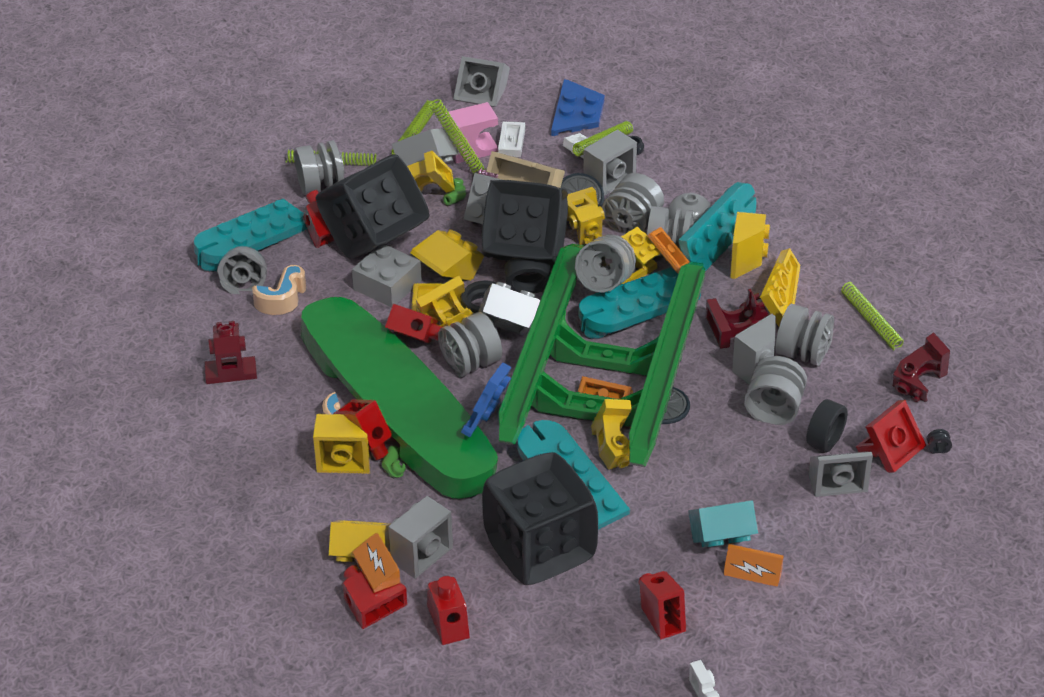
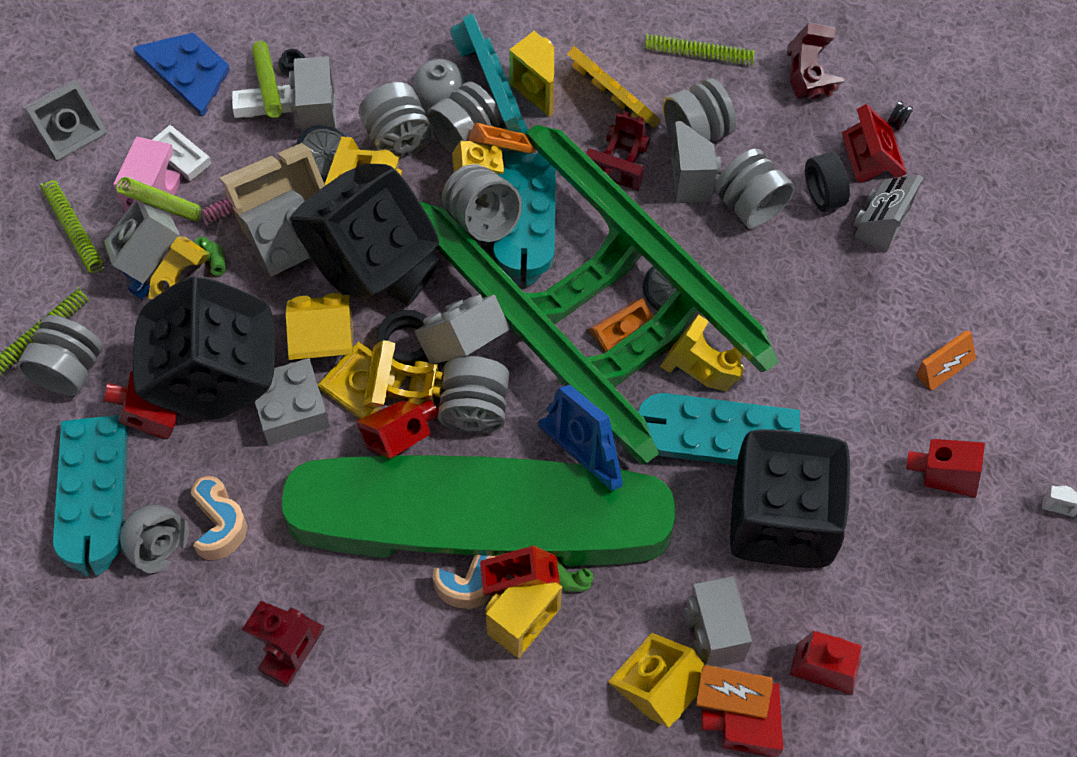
camera: 55 degrees left, 20 degrees up
teal brick [688,500,758,547] -> none

